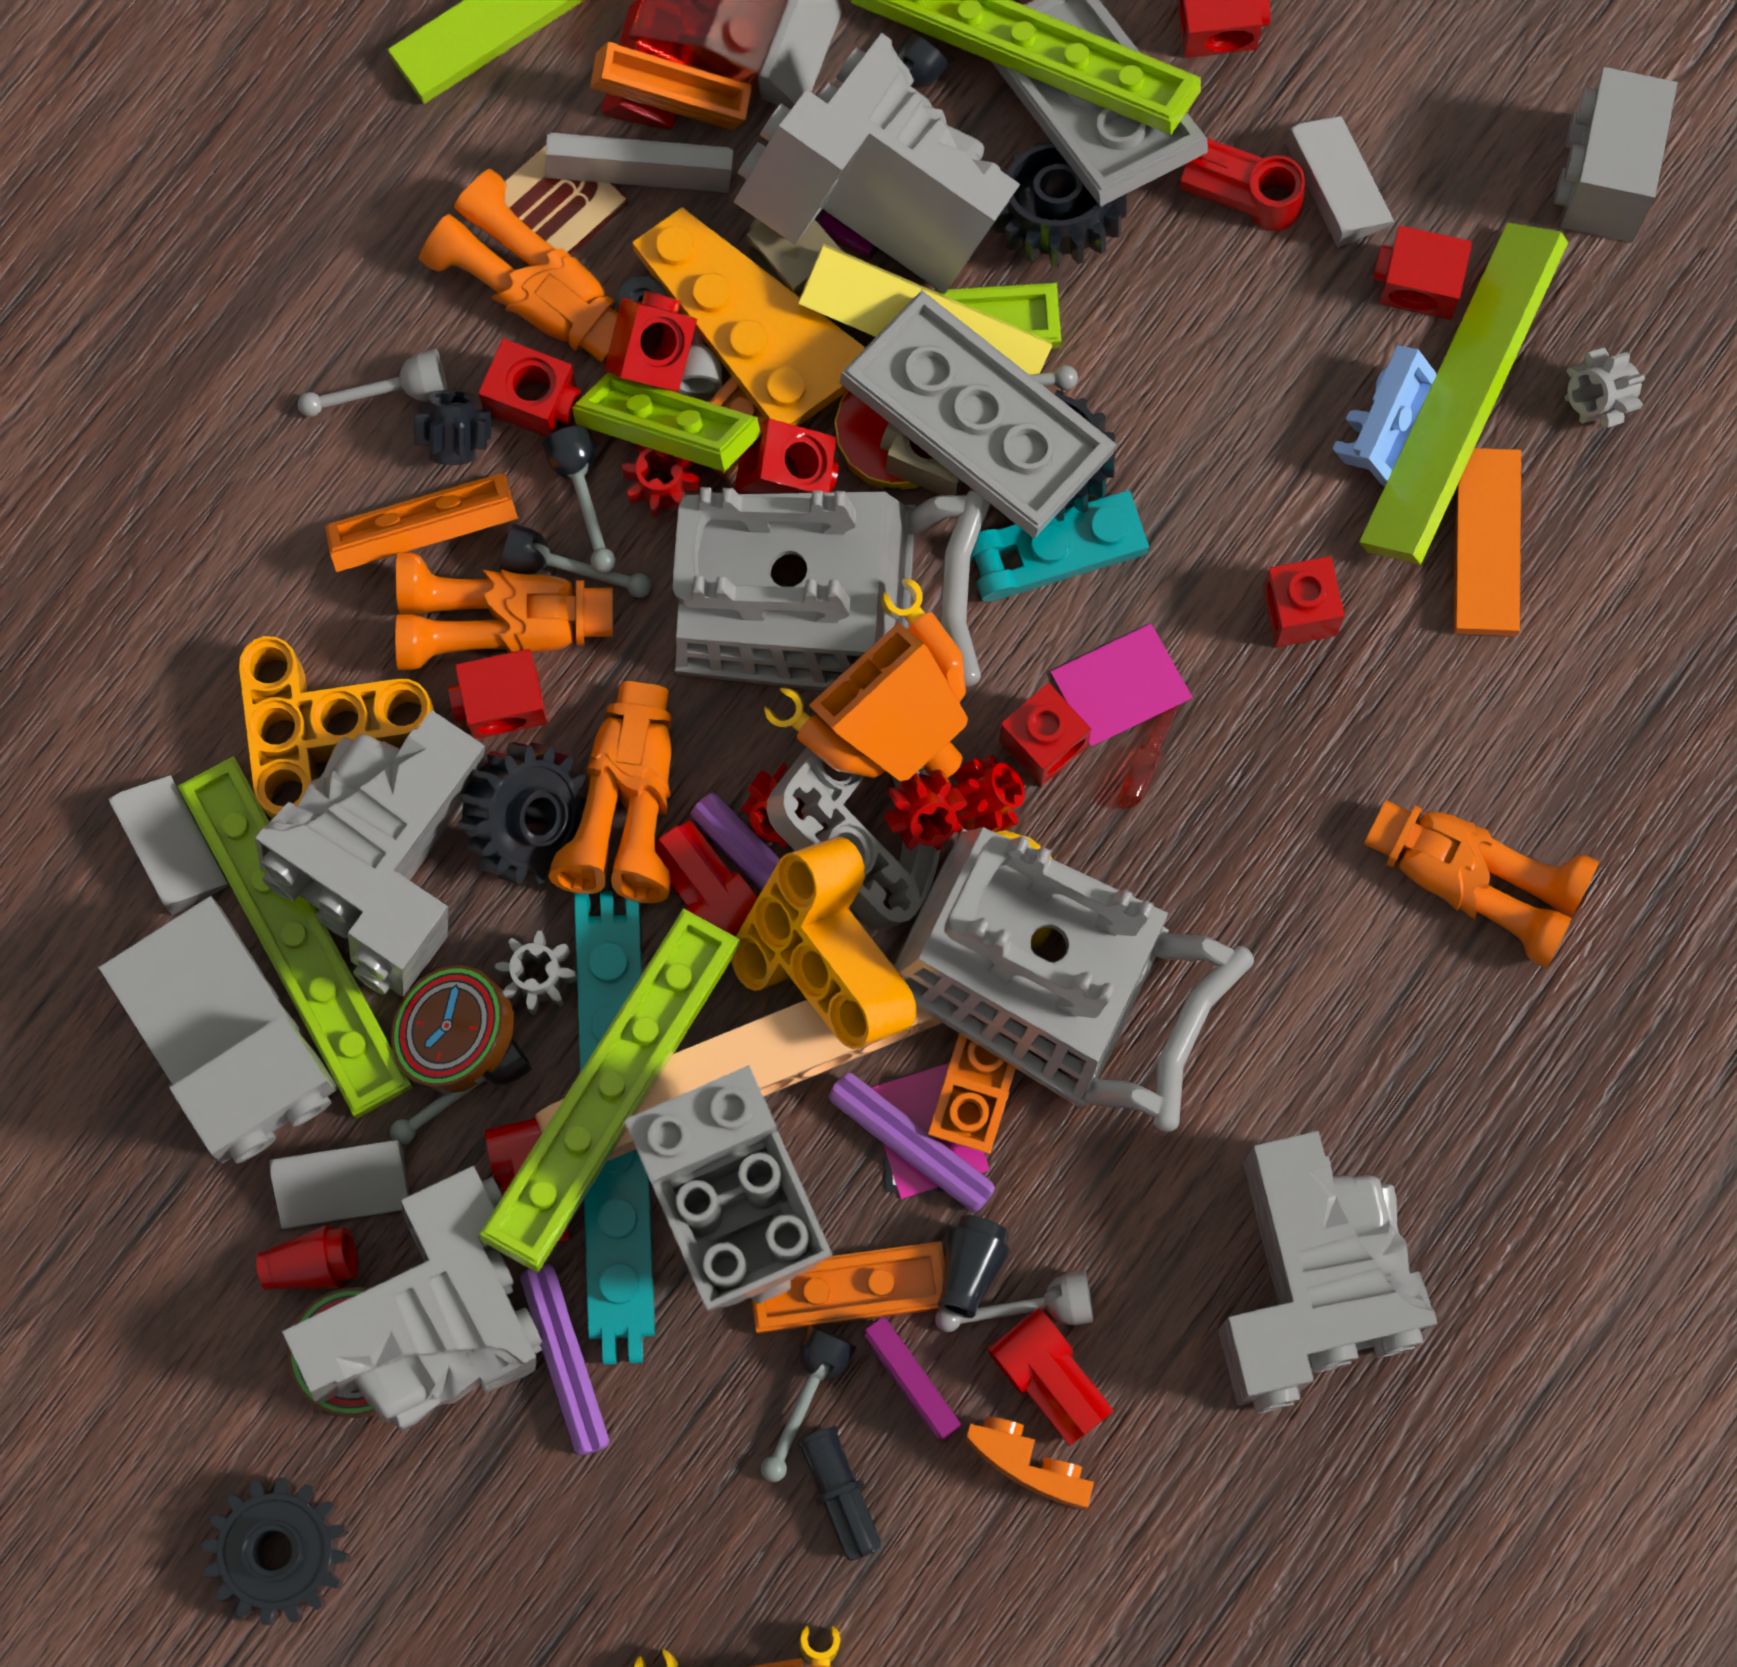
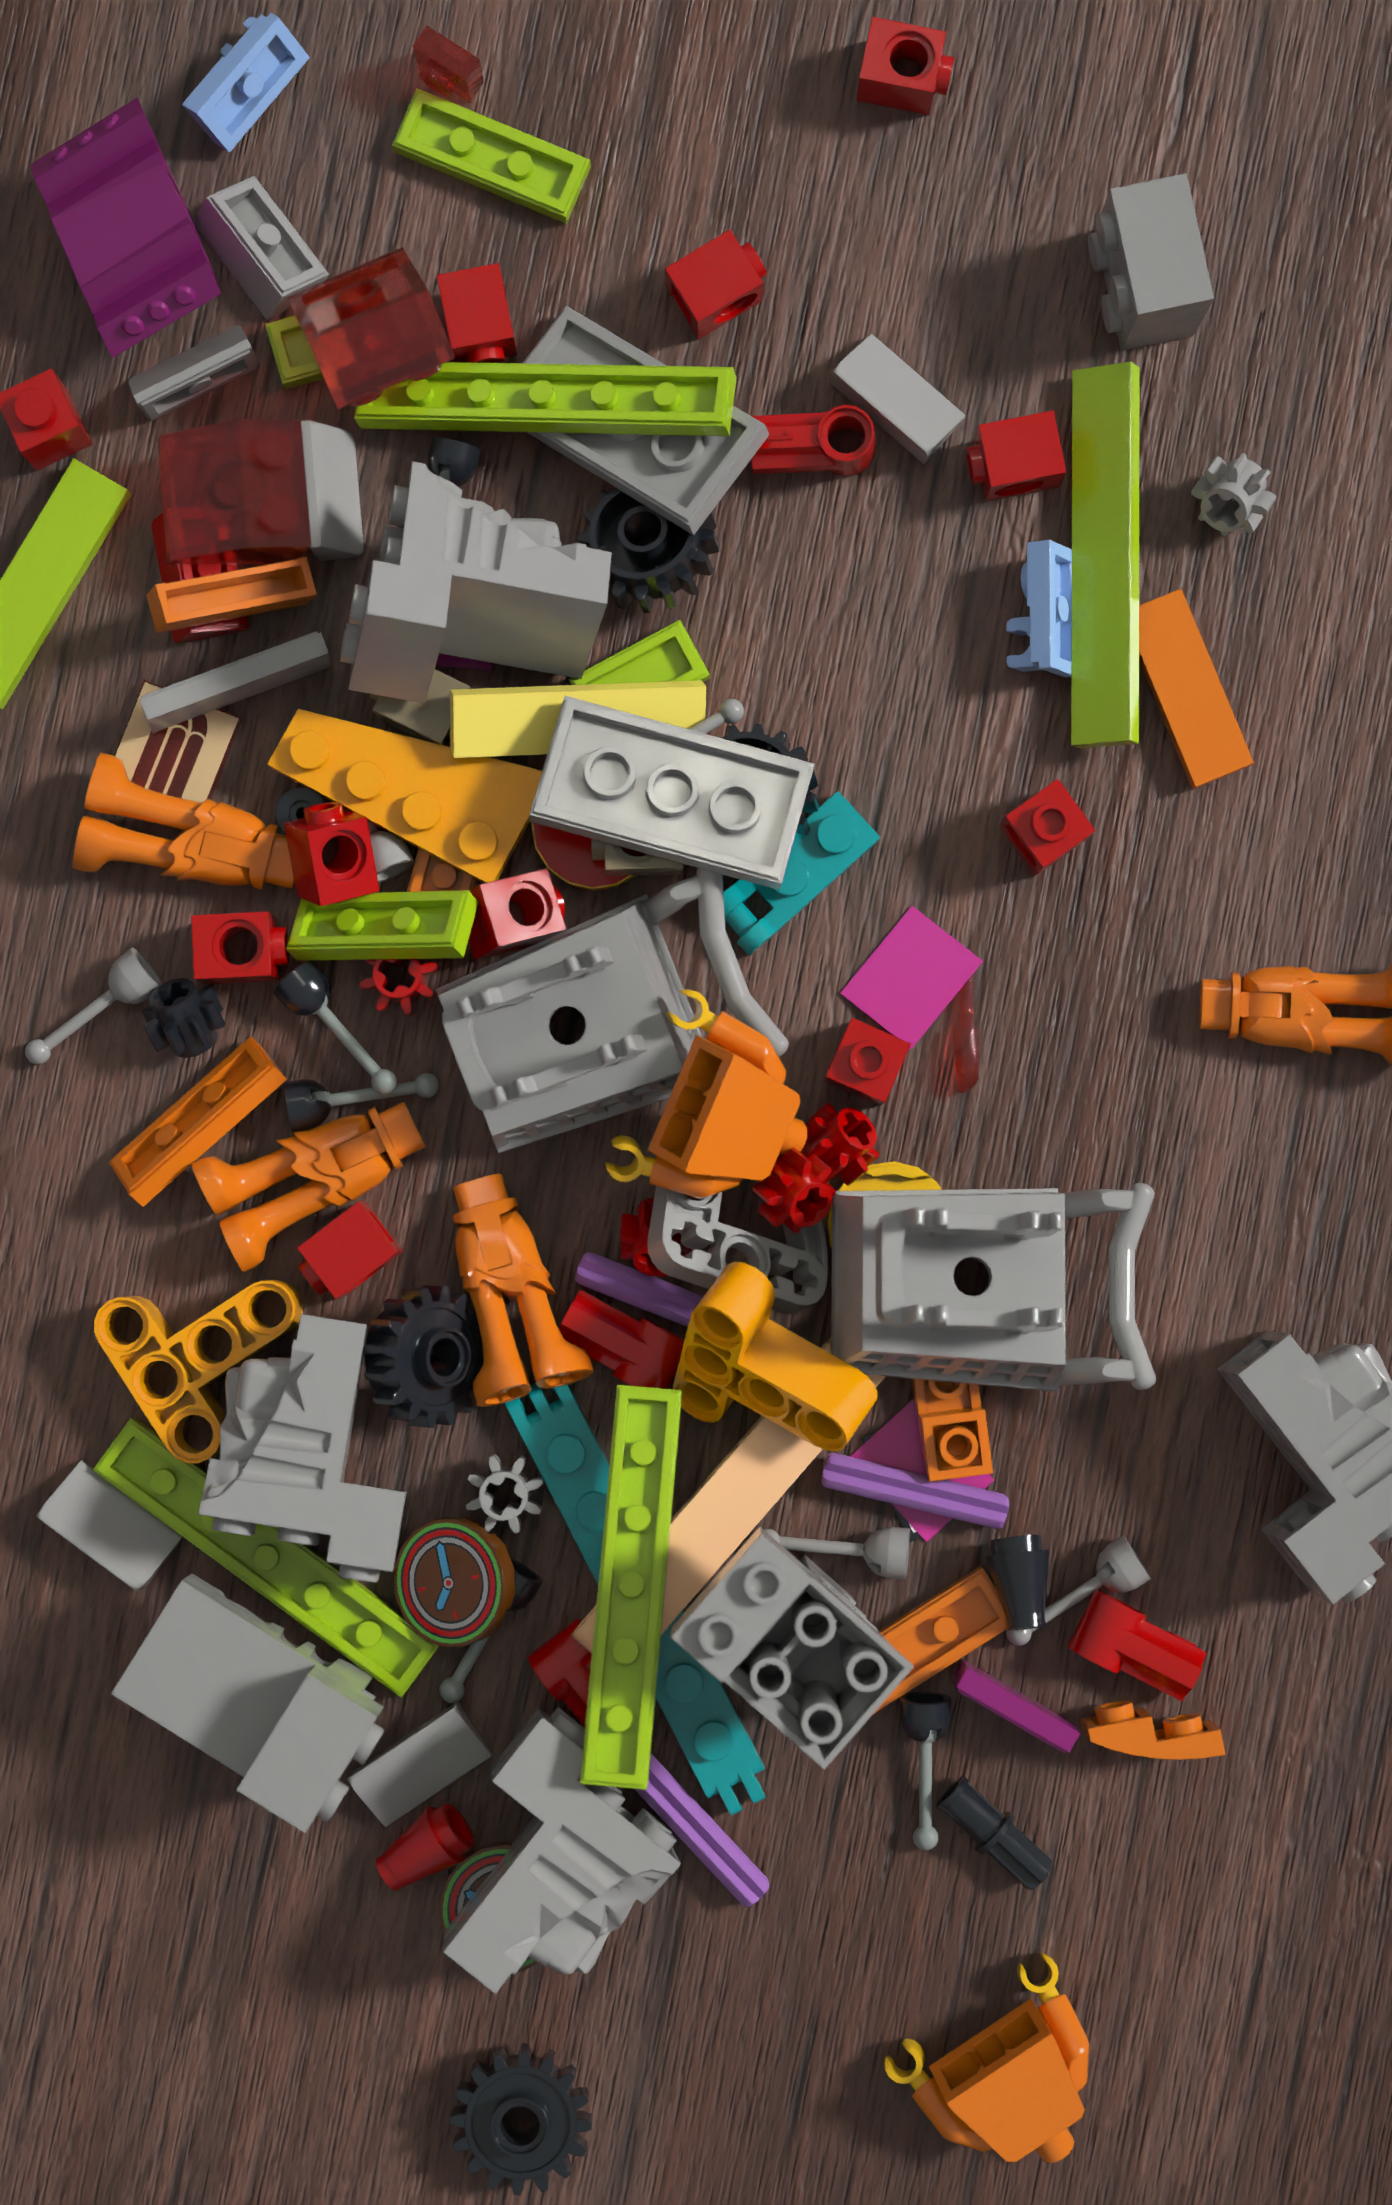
camera: 25 degrees left, 10 degrees up
none -> light grey hinge [763,1527,910,1580]

